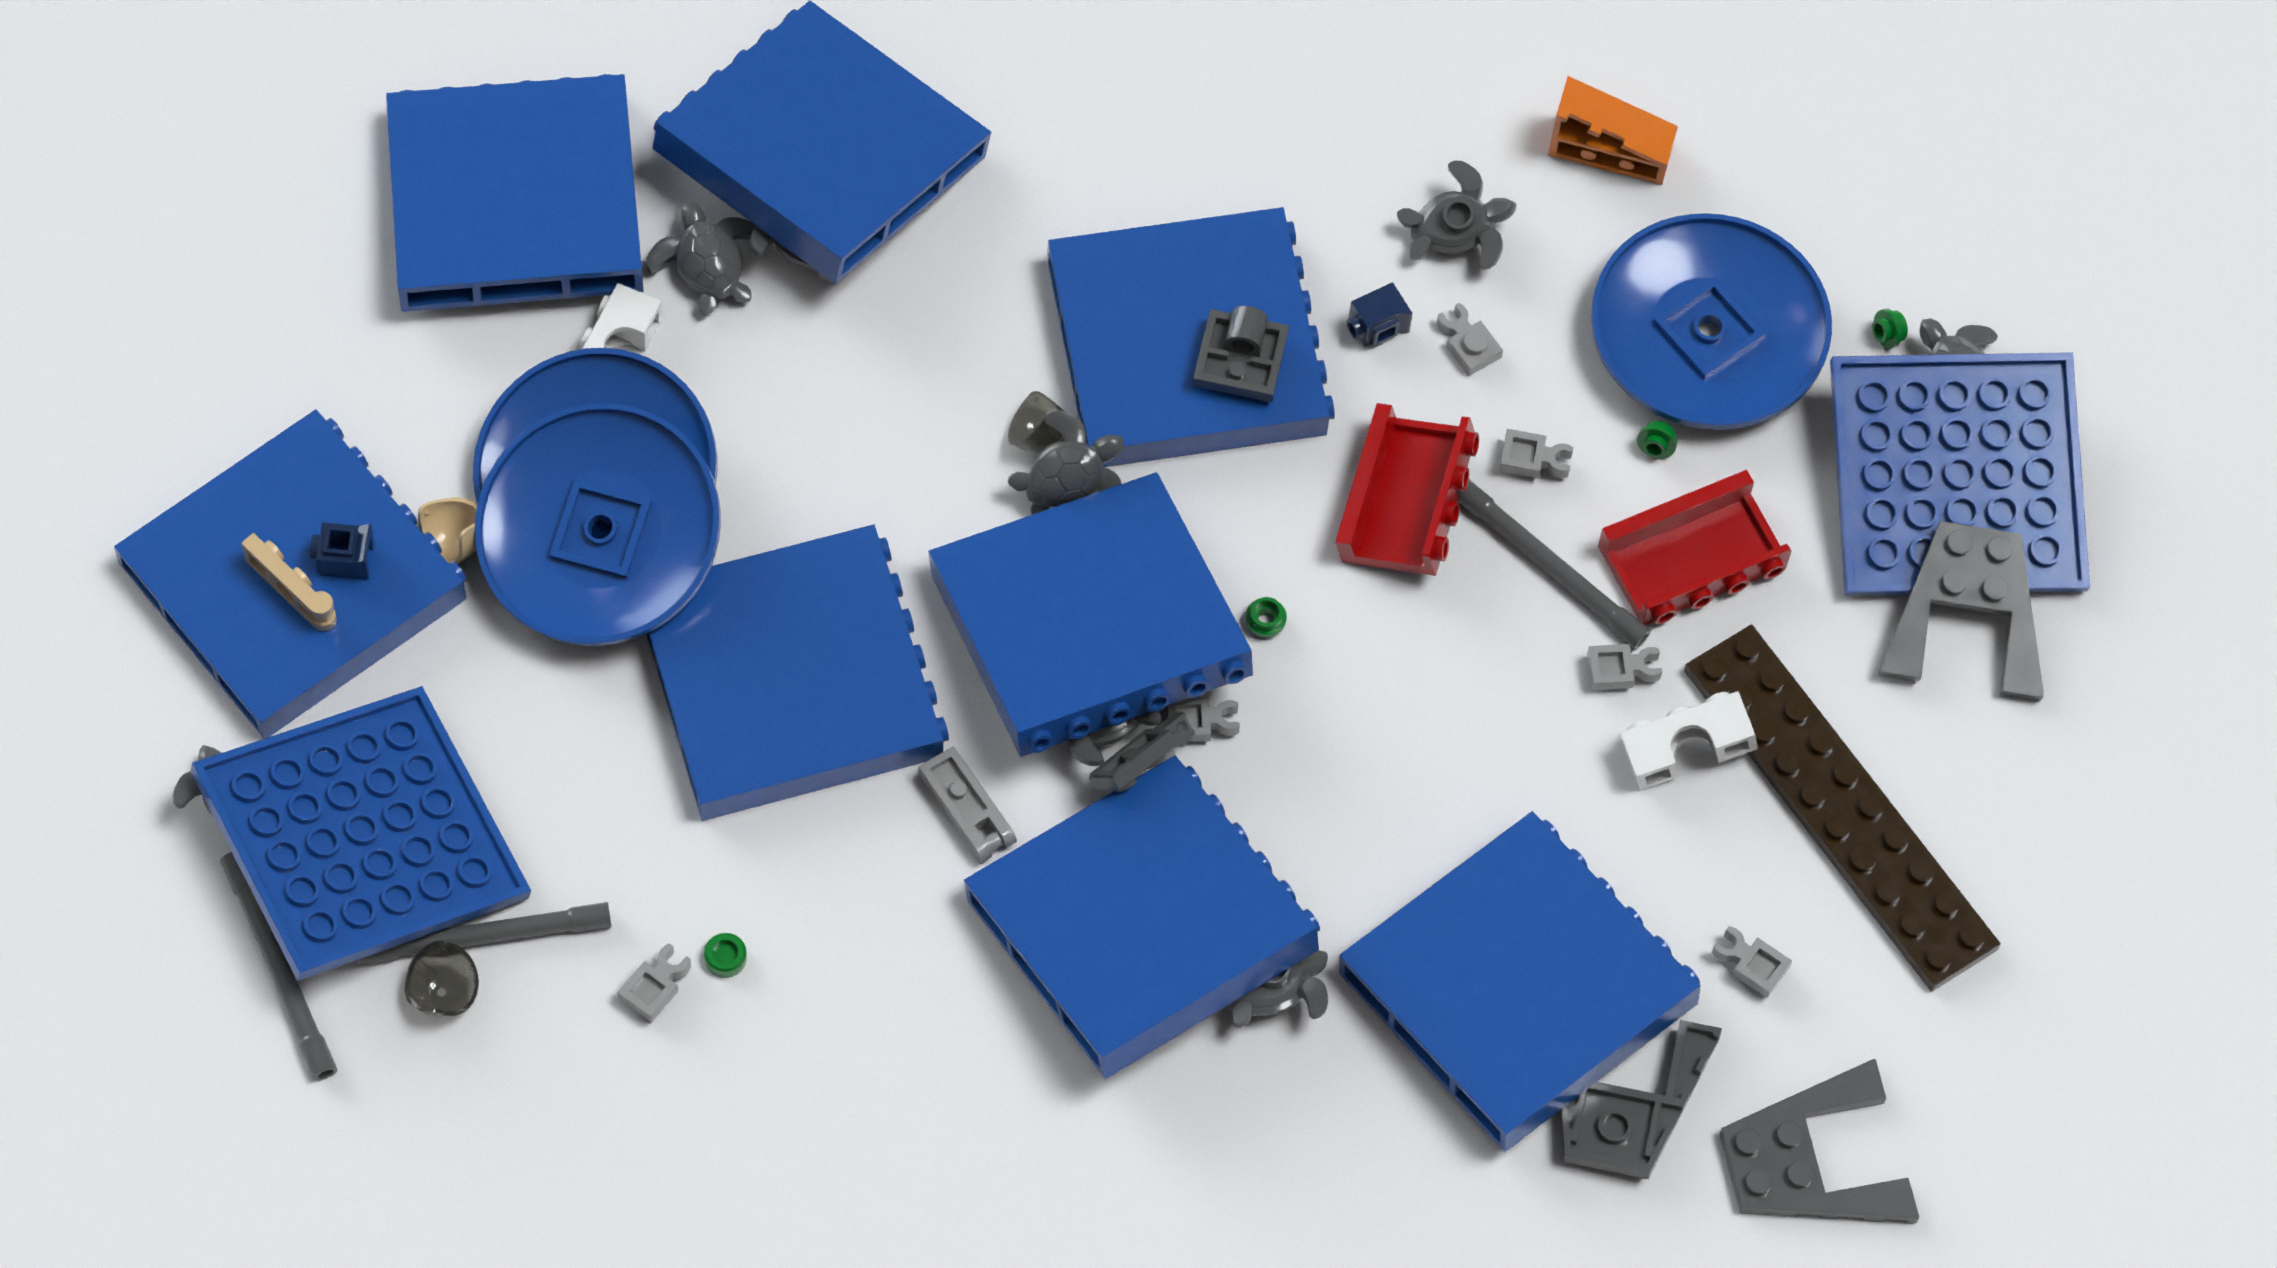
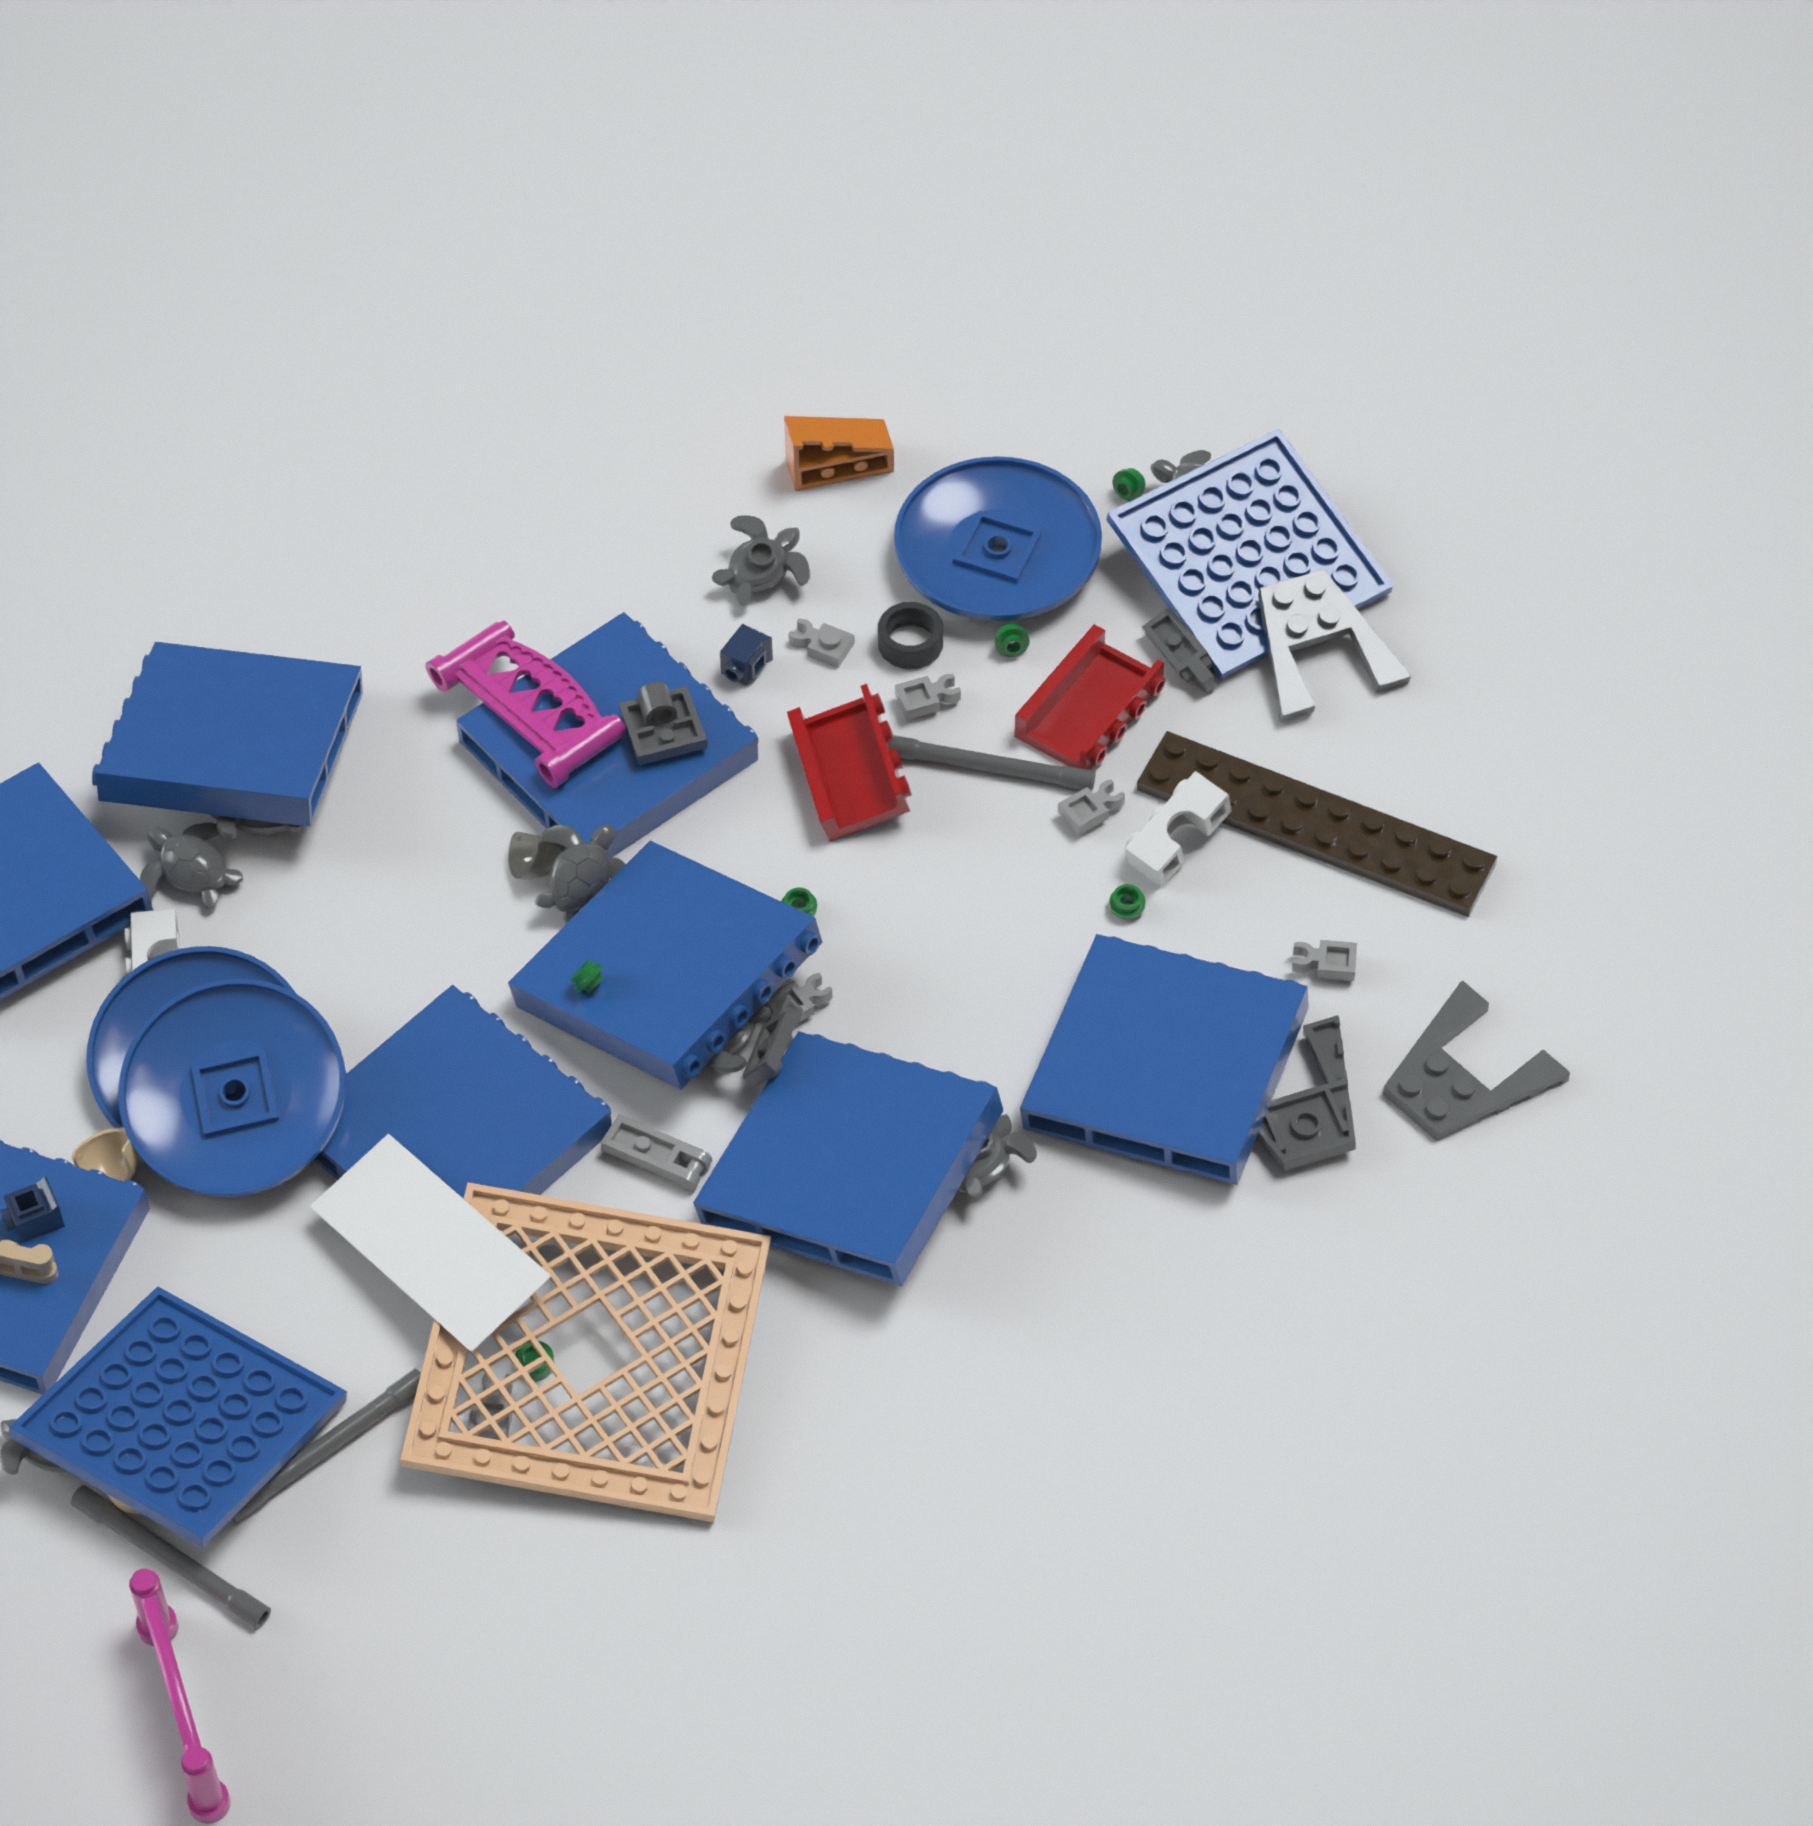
camera: 25 degrees left, 10 degrees down
clear smoke helmet [404,941,479,1017] -> none
none -> dark pink piece [129,1568,231,1823]
none -> white sticker [310,1134,551,1352]
none -> light nougat plate [400,1182,771,1523]
none -> dark pink piece [425,620,626,788]
none -> green plate [570,959,604,993]
none -> black tyre [877,602,943,669]
none -> green plate [1109,884,1146,919]
none -> dark grey hinge [1142,608,1217,694]

